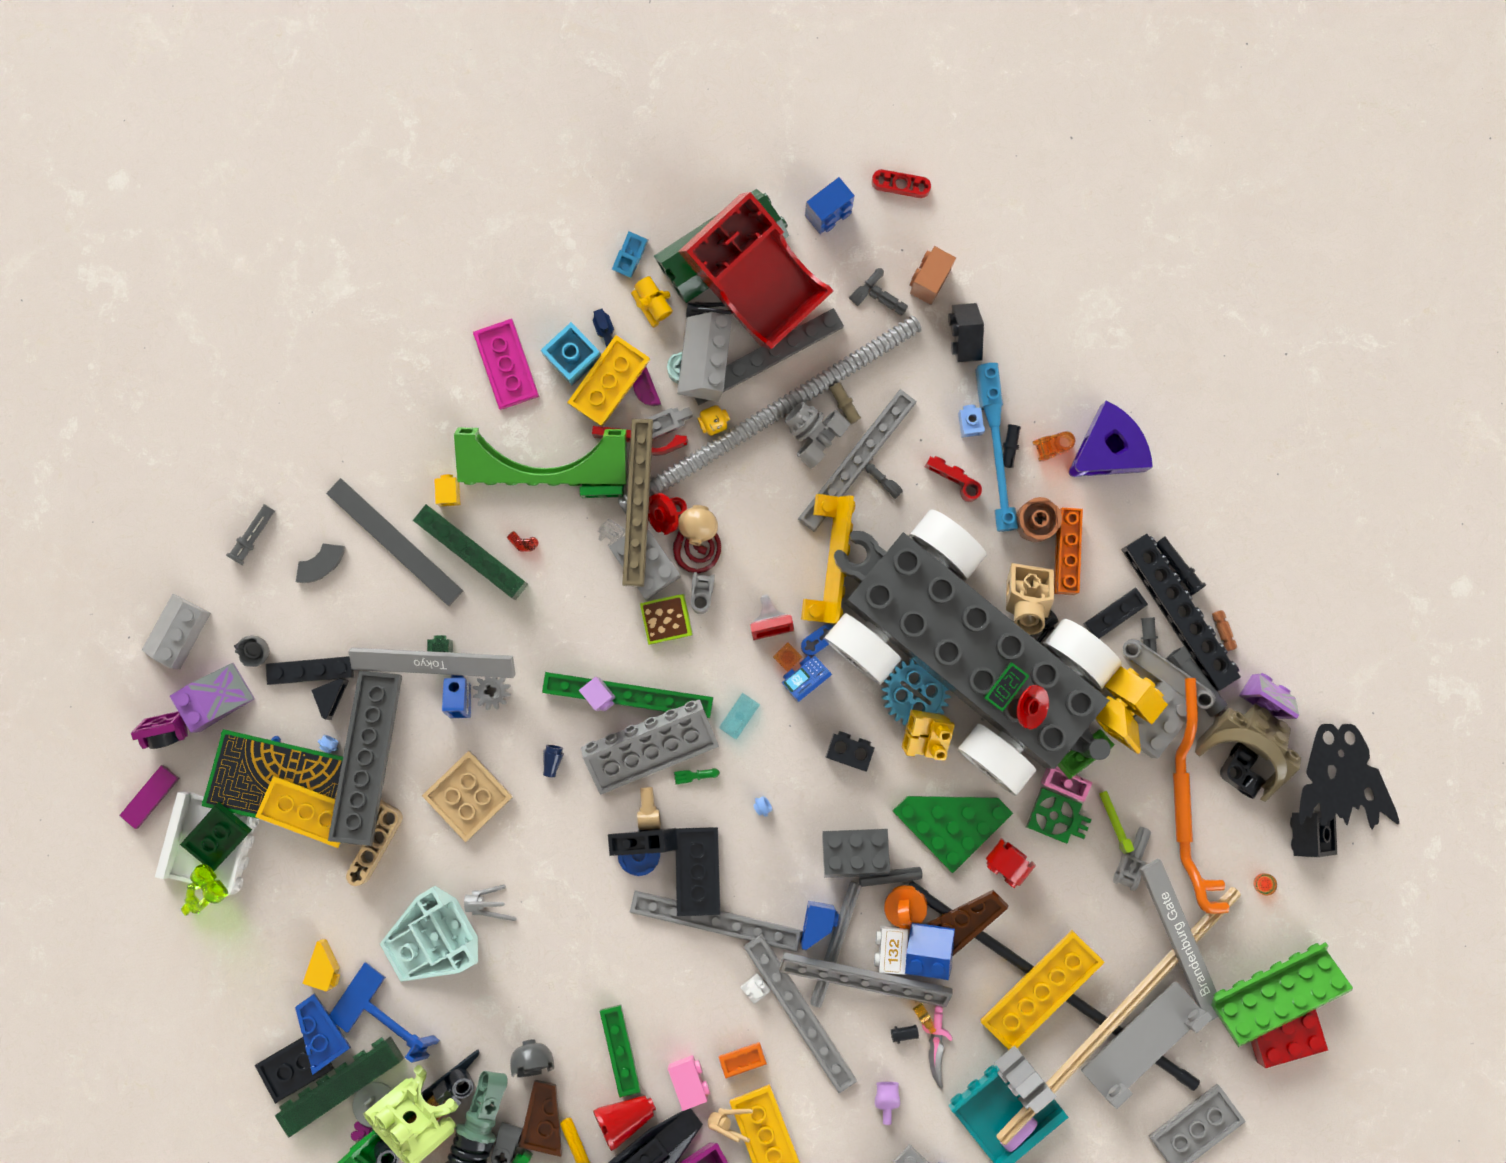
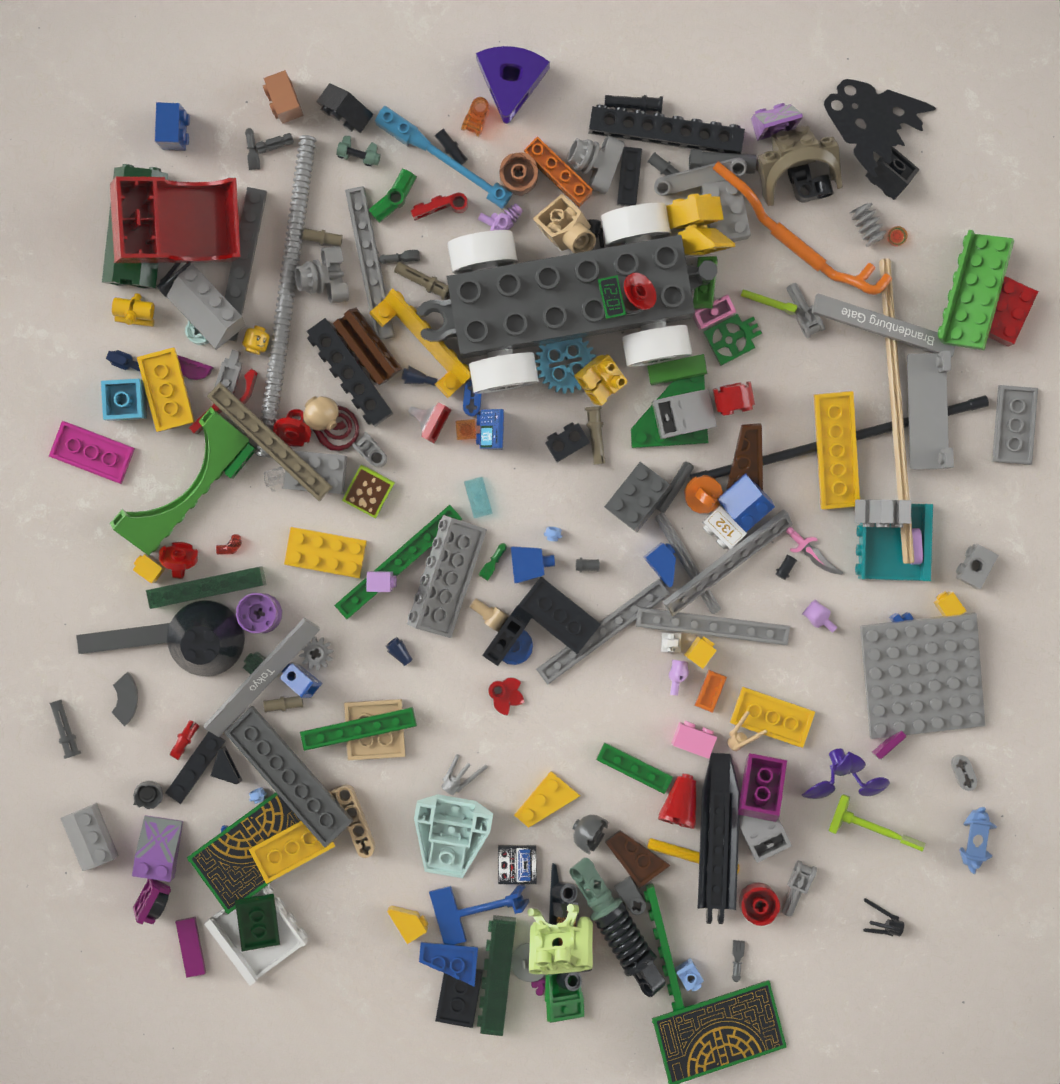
camera: 45 degrees left, 5 degrees up
clear neon green piece [181,864,228,916] -> none
dark azure slope [612,231,649,278] -> none
red beam [872,169,931,198] -> none
clear yellow piece [913,1003,936,1034] -> none
light blue brick [958,404,985,438] -> none
nougat axle [1212,610,1237,651] -> none
none -> red tile [159,542,198,579]
none -> black cone [167,600,245,676]
none -> red piece [169,720,199,760]
none -> medium lavender wheel [236,593,282,633]
none -> dark tan pin [263,696,303,713]
none -> yellow plate [284,527,367,578]
none -> green tile [300,707,417,751]
none -> black brick [307,318,394,427]
none -> reddish brown brick [333,307,402,385]
none -> sand green piece [336,136,381,167]
none -> green piece [368,168,417,223]
none -> dark tan pin [394,261,449,300]
none -> dark blue cone [401,366,438,386]
none -> lavender piece [478,203,523,231]
none -> red plate [488,677,524,715]
none -> tile [498,845,537,884]
none -> blue torso [511,546,555,583]
none -> yellow wing [514,771,580,828]
none -> light grey beam [567,135,624,194]
none -> dark grey pin [576,557,600,573]
none -> dark tan pin [585,406,606,465]
none -> bright green tile [647,354,708,386]
none -> light grey slope [652,389,717,440]
none -> lavender piece [669,660,689,696]
none -> yellow brick [684,636,717,669]
none -> light grey piece [850,203,887,247]

